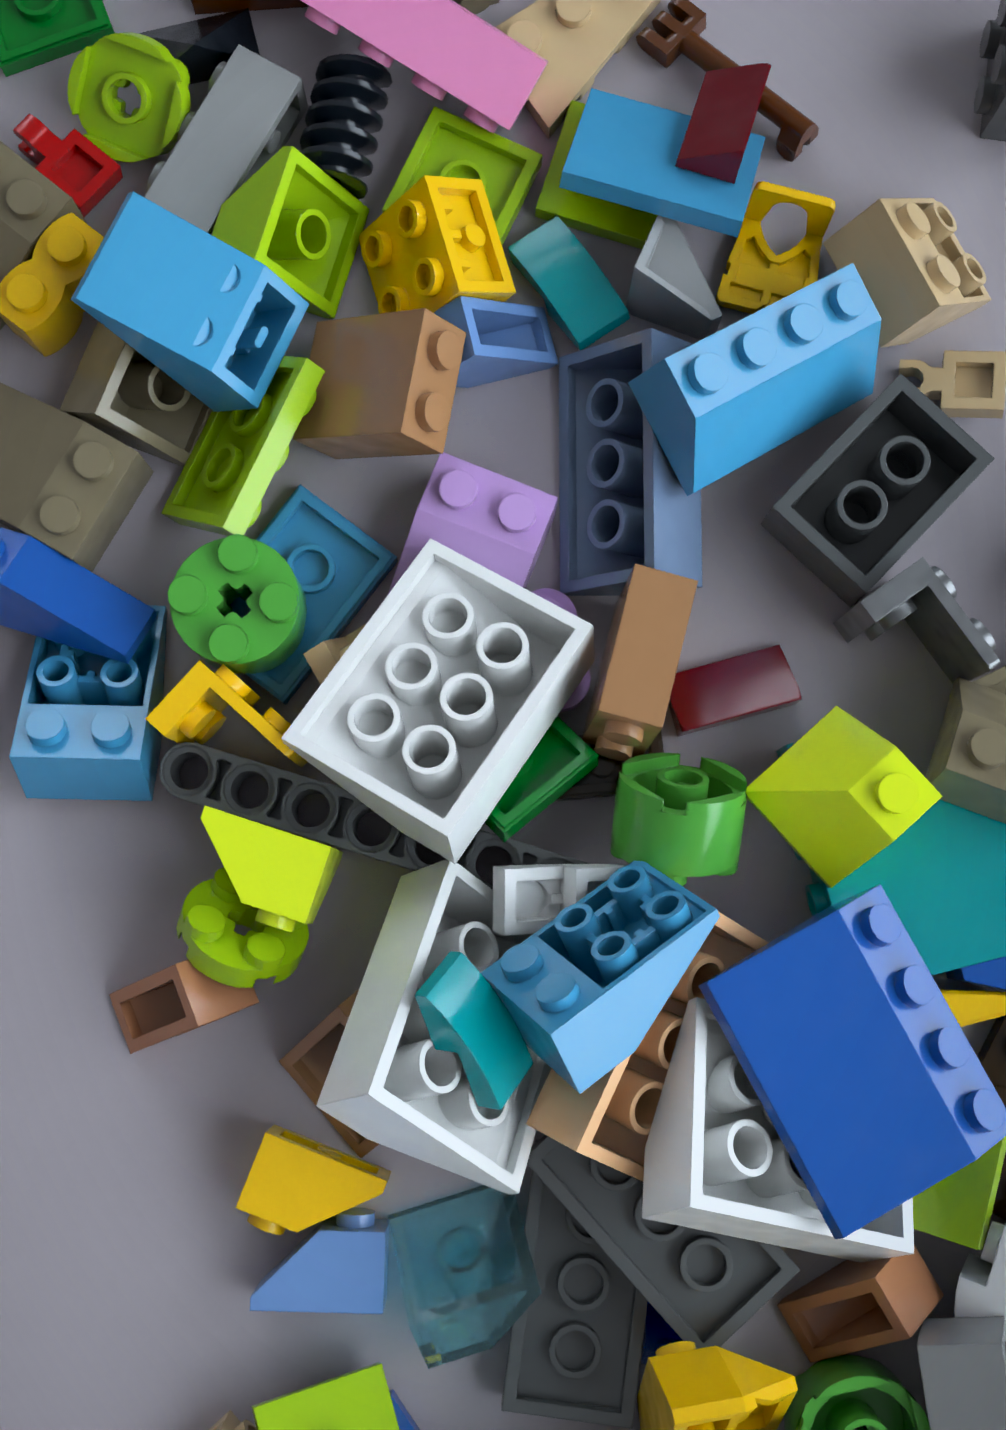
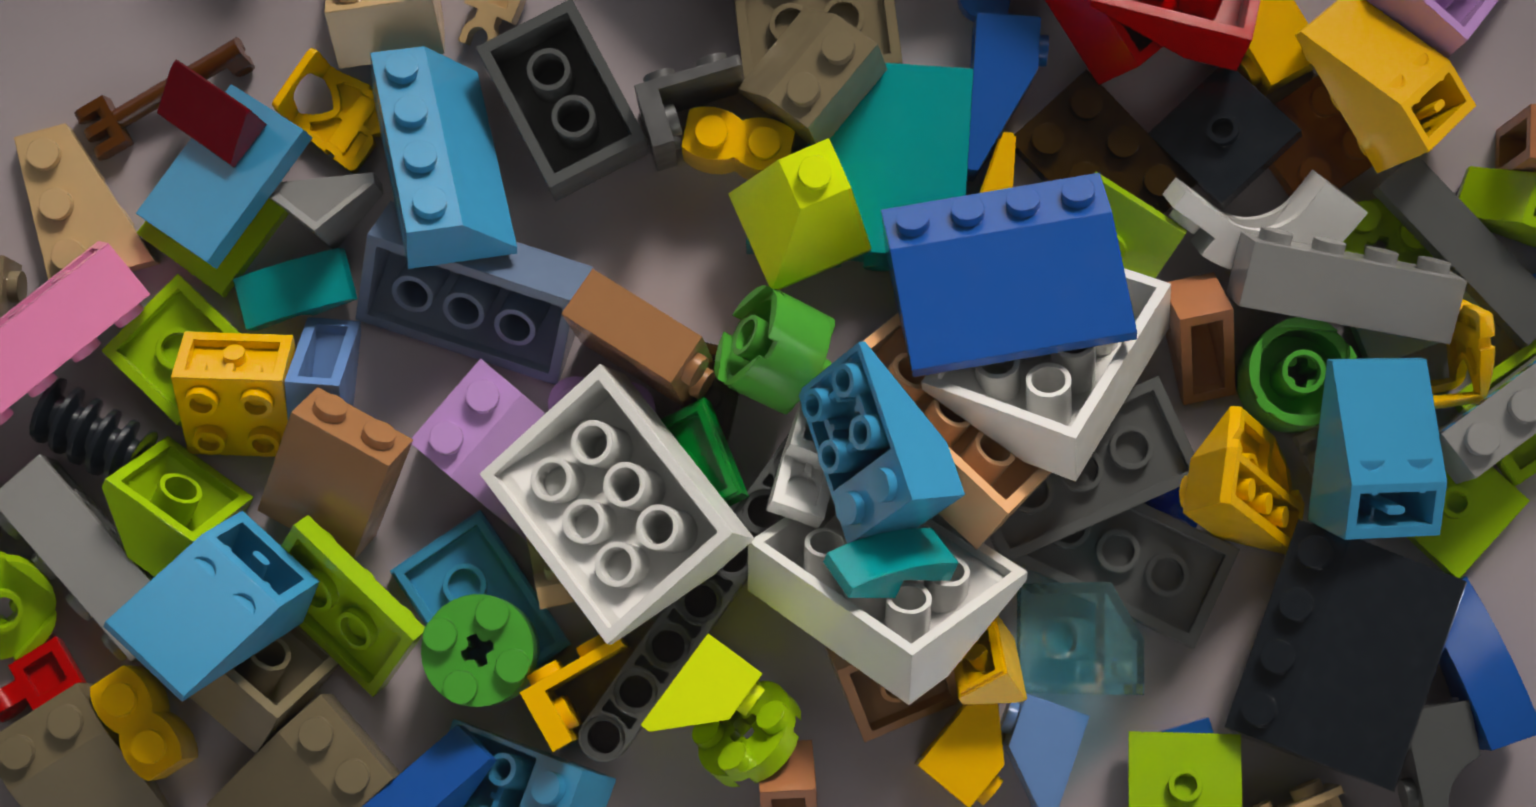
camera: 70 degrees left, 0 degrees up
dark red slope [668,644,803,737] -> none
none -> yellow brick [681,106,795,180]
none -> yellow slope [954,616,1027,705]

